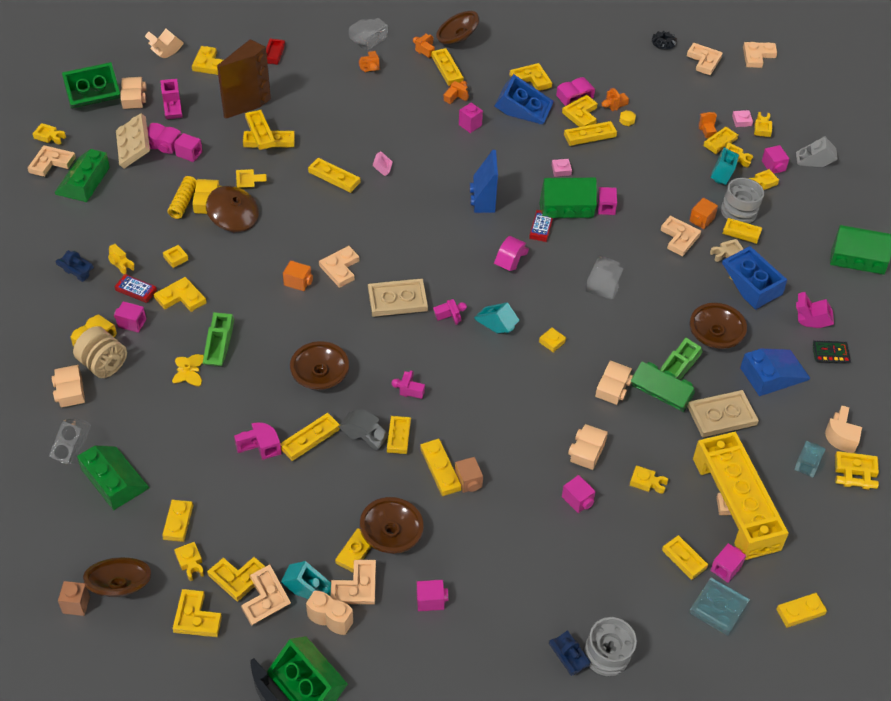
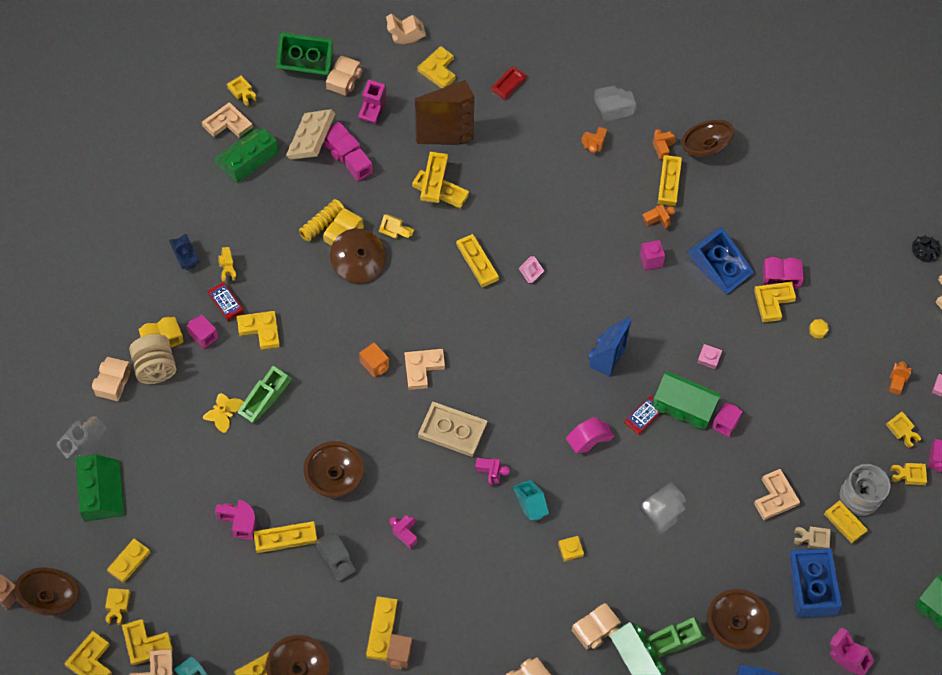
camera: 30 degrees right, 10 degrees up
yellow plate [163,245,188,268] -> none
yellow plate [387,416,411,454] -> none
yellow plate [509,63,552,91] -> none
yellow plate [564,121,617,146] -> none
orange piece [601,88,629,111] -> none
orange brick [689,198,718,229] -> none
yellow plate [703,127,739,154] -> none
teal slope [710,147,739,185] -> none

